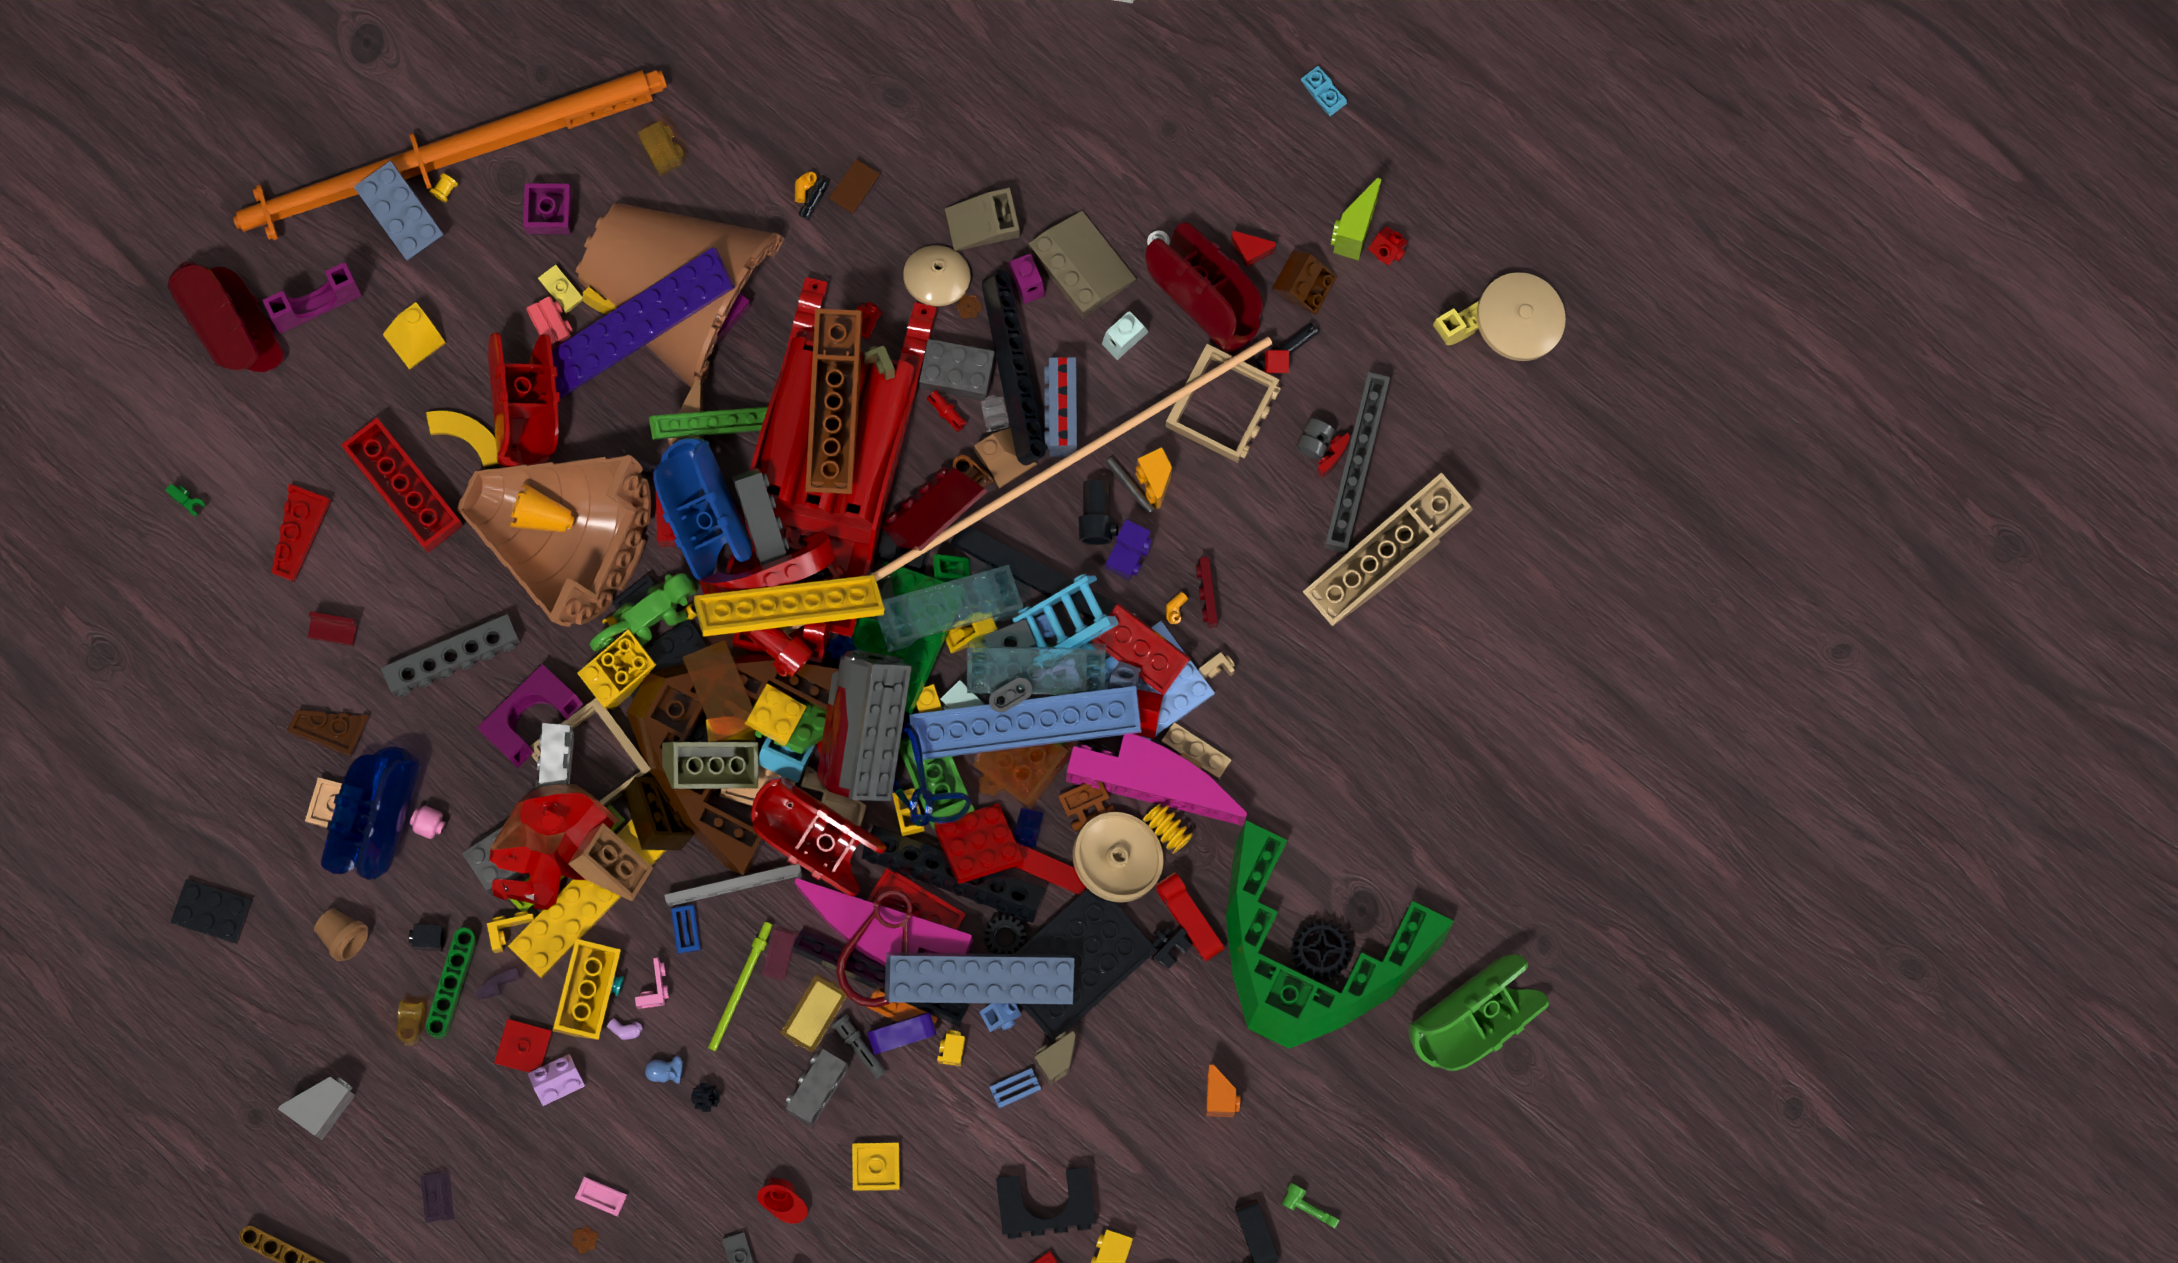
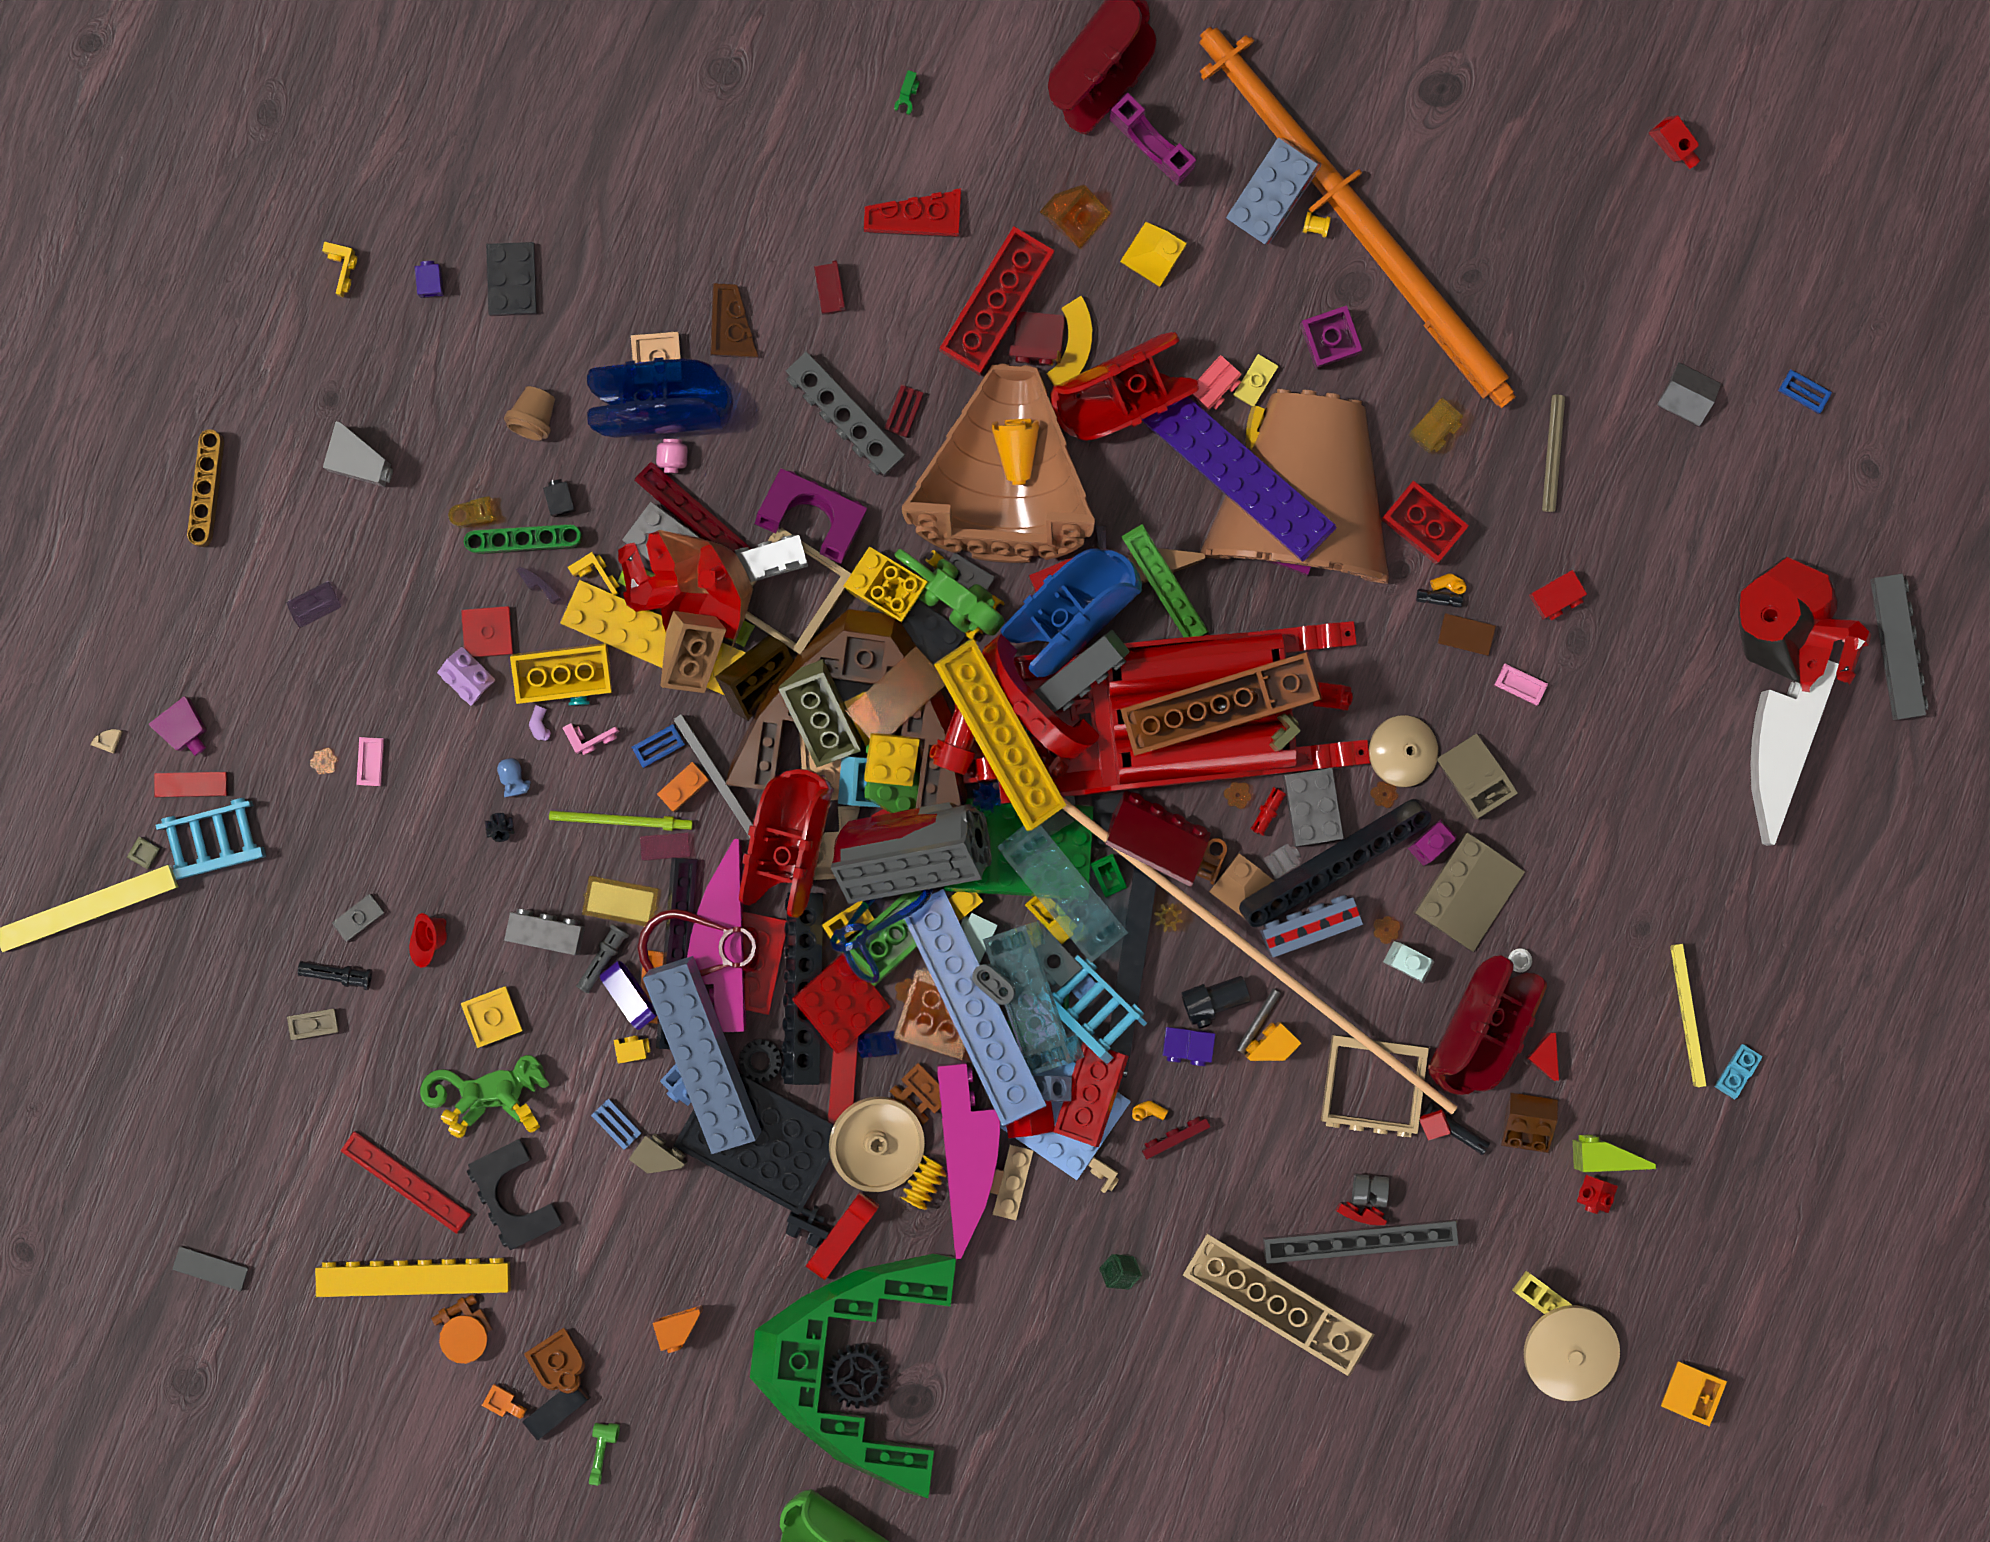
camera: 70 degrees right, 10 degrees up
none -> yellow bracket [322,242,357,297]
none -> dark purple brick [415,261,444,298]
none -> bright green animal [420,1055,549,1138]
none -> dark orange plate [524,1328,585,1394]
none -> dark red plate [634,462,752,553]
none -> orange brick [657,762,710,812]
none -> dark red tile [884,384,924,438]
none -> dark red bracket [1010,312,1065,366]
none -> clear orange slope [1040,184,1111,249]
none -> clear green panel [1099,1254,1142,1290]
none -> clear yellow gear [1154,903,1183,932]
none -> clear orange plant [1224,782,1251,809]
none -> clear orange plant [1374,916,1400,944]
none -> red brick [1381,480,1469,565]
none -> bright pink tile [1494,664,1548,706]
none -> red brick [1529,570,1587,620]
none -> dark tan axle [1542,395,1565,512]
none -> light orange slope [1661,1361,1727,1427]
none -> light yellow tile [1670,944,1706,1087]

